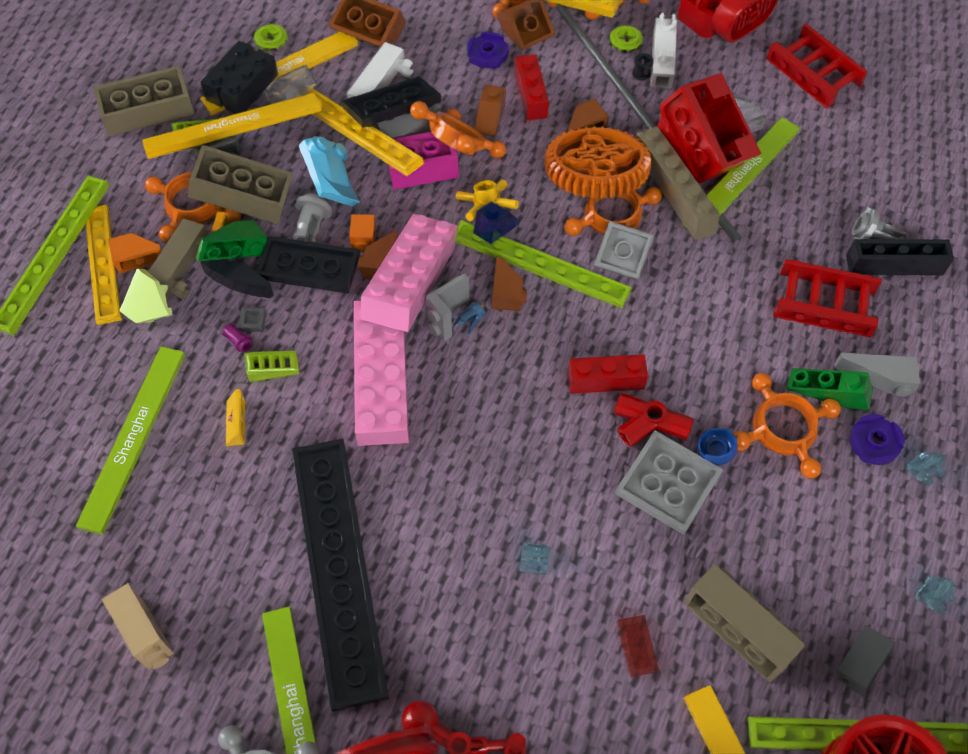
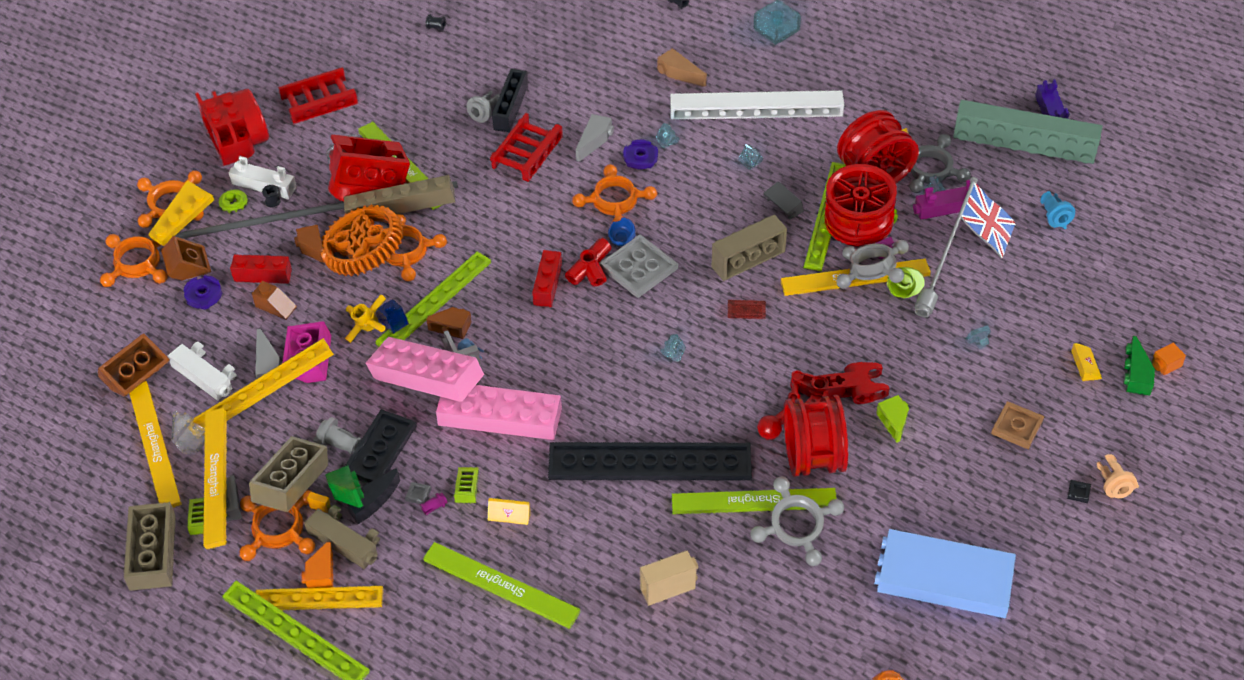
camera: 75 degrees left, 10 degrees down
yellowish green slope [120,269,172,323] -> none
black piece [200,40,279,114] -> none
lime gear [254,24,288,52] -> none
medium azure slope [299,136,360,206] -> none
black plate [342,76,441,128] -> none
orange brick [349,214,376,252] -> none
dark orange slope [358,231,399,280] -> none
orange piece [410,101,506,159] -> none
light grey tile [594,221,654,280] -> none
green slope [787,368,873,410] -> none

